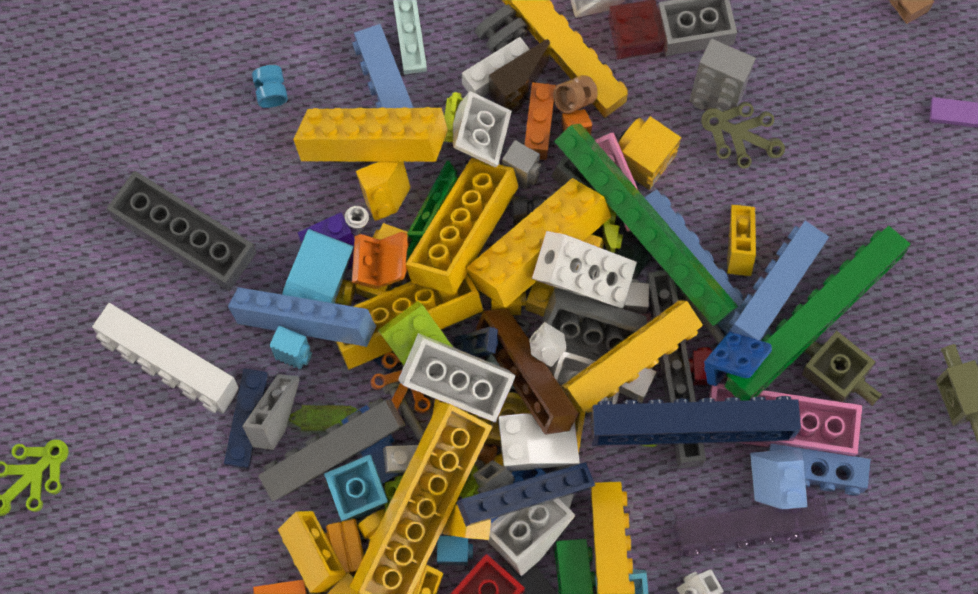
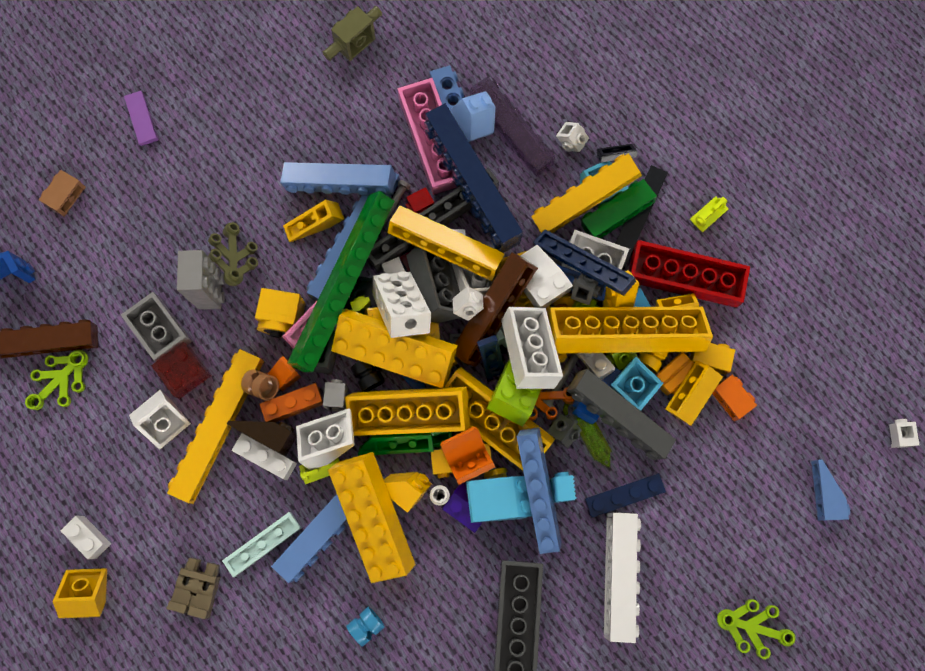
camera: 120 degrees left, 5 degrees up
light grey slope [243,374,300,450] -> none
dark grey brick [474,5,528,54] -> none
blue bracket [704,331,772,386] -> none
green brick [724,225,911,401] -> none
olive brick [802,331,882,406] -> none
none -> dark grey brick [547,413,581,449]

